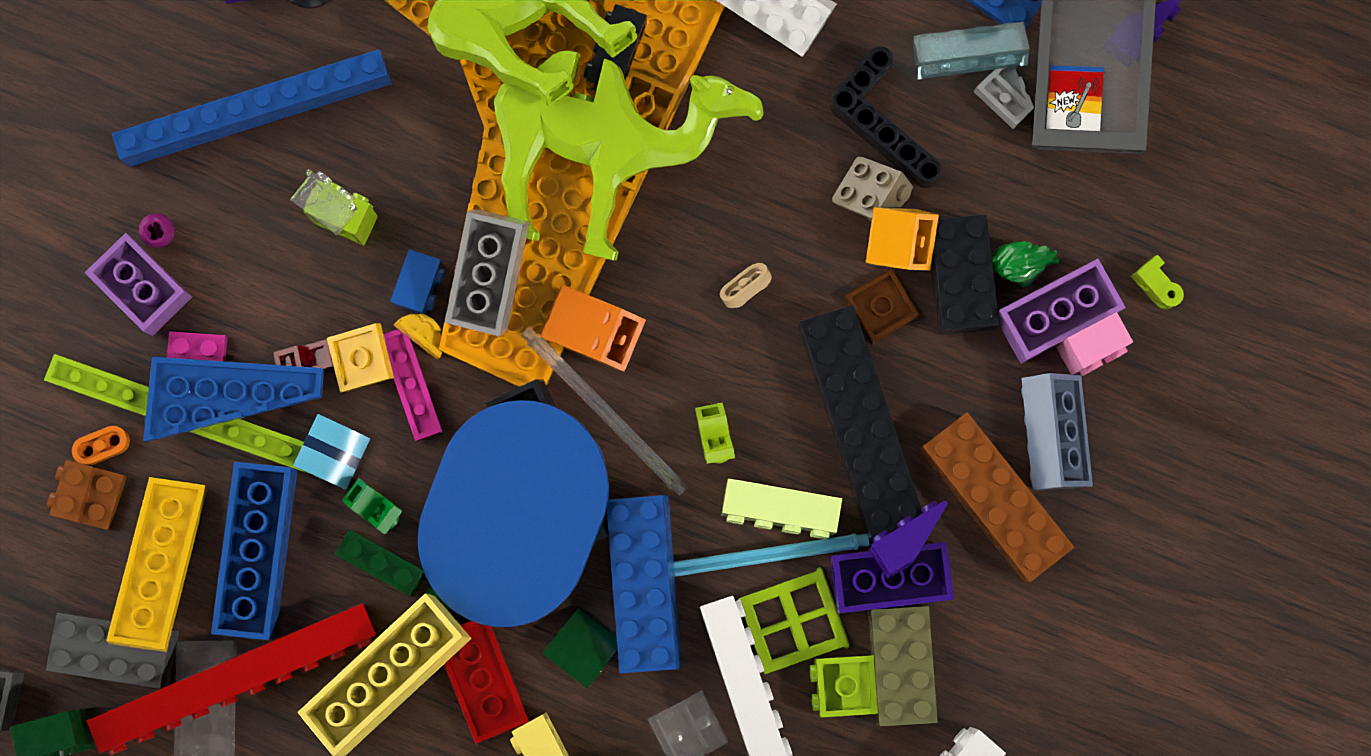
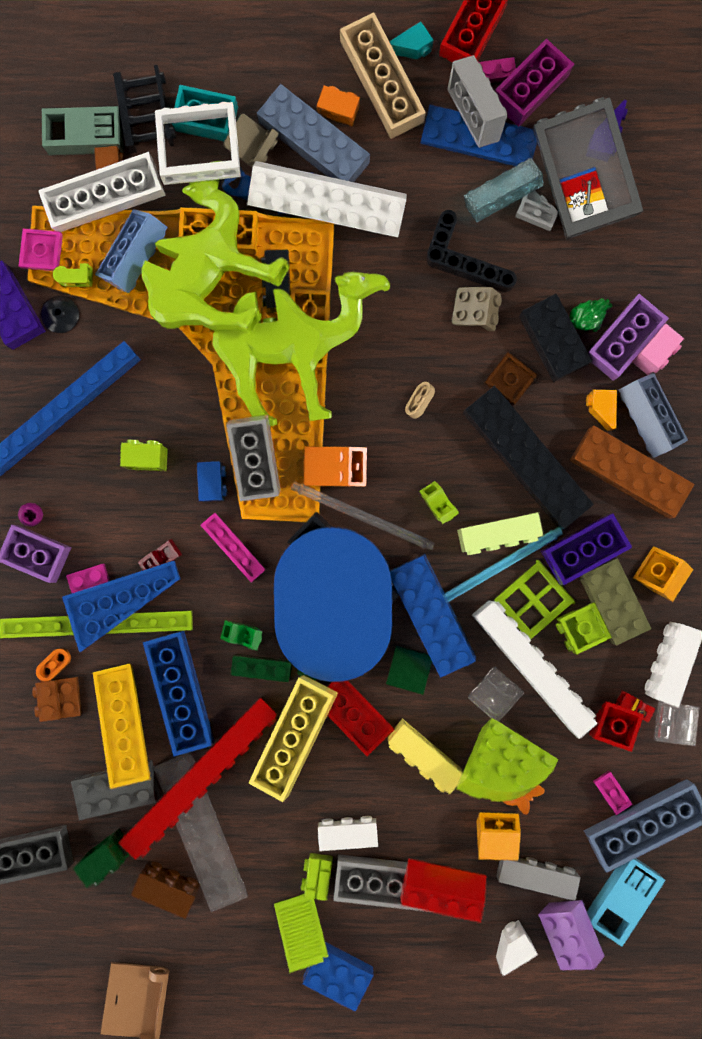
camera: 10 degrees left, 5 degrees up
clear bracket [290,169,358,236] -> none
medium azure slope [293,414,370,490] -> none
yellow plate [327,323,394,392] -> none
yellow tile [393,314,442,359] -> none
light orange slope [866,207,939,270] -> none
dark purple slope [869,501,947,579] -> none
lime leg [1130,255,1184,310] -> none
none -> light orange slope [586,390,617,431]
none -> light orange slope [633,546,693,602]

